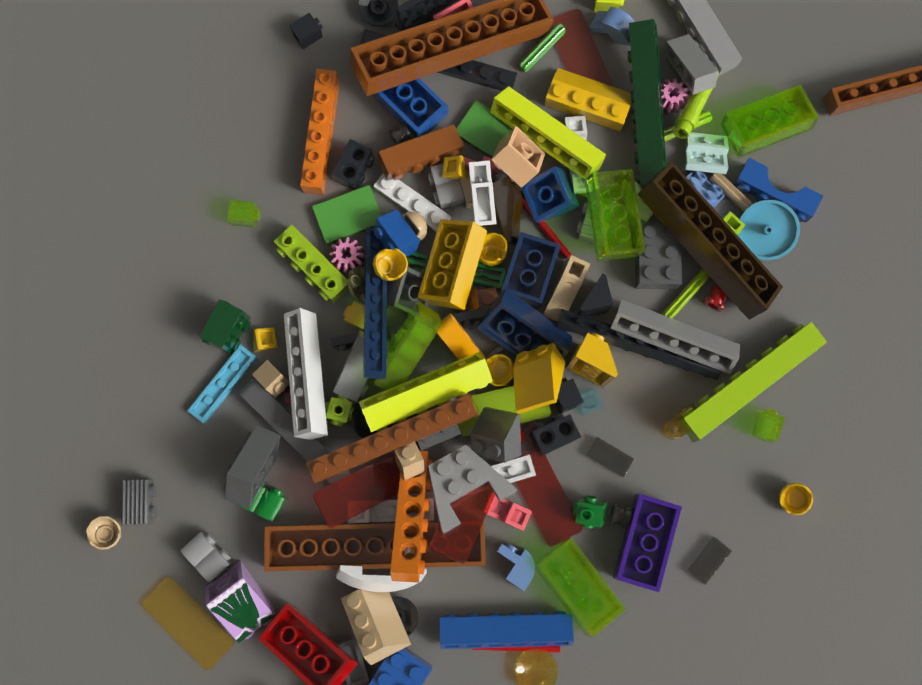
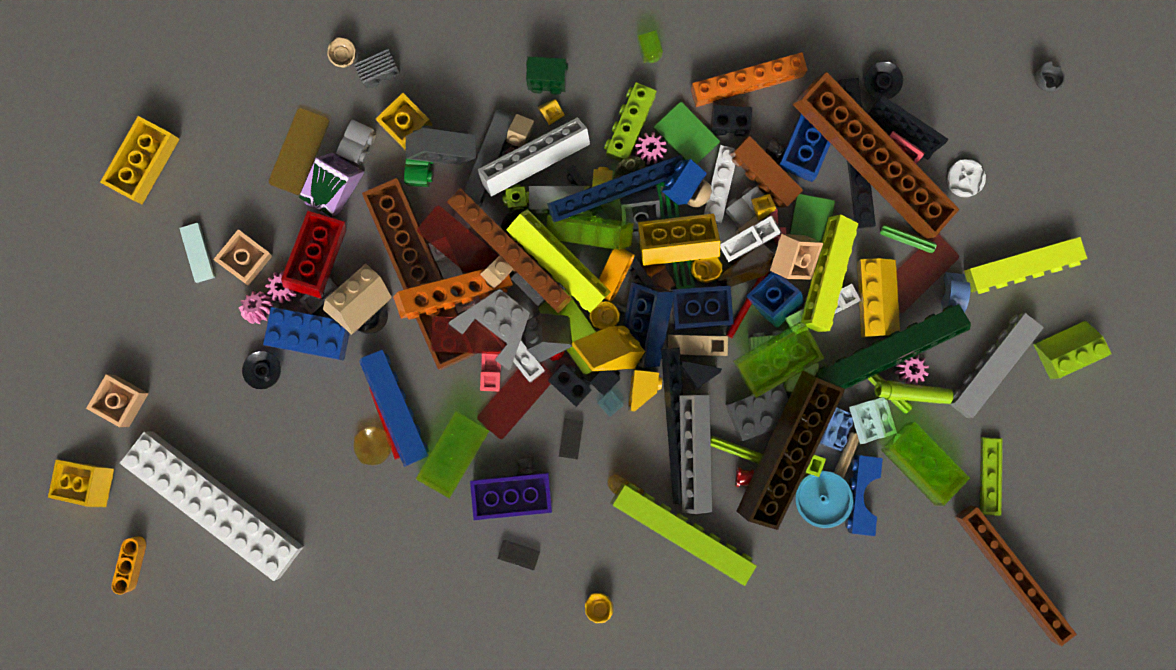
camera: 70 degrees right, 5 degrees up
medium azure tile [187,344,258,424] -> none
black brick [289,13,323,50] -> none
white slope [336,565,427,592] -> none
yellow hair [373,248,408,281] -> none
medium blue brick [497,543,535,591] -> none
green brick [573,495,607,528] -> none
light grey brick [666,34,719,95] -> none
clear neon green brick [751,409,785,443] -> none
none -> yellow brick [376,93,432,151]
none -> lime tile [980,437,1003,516]

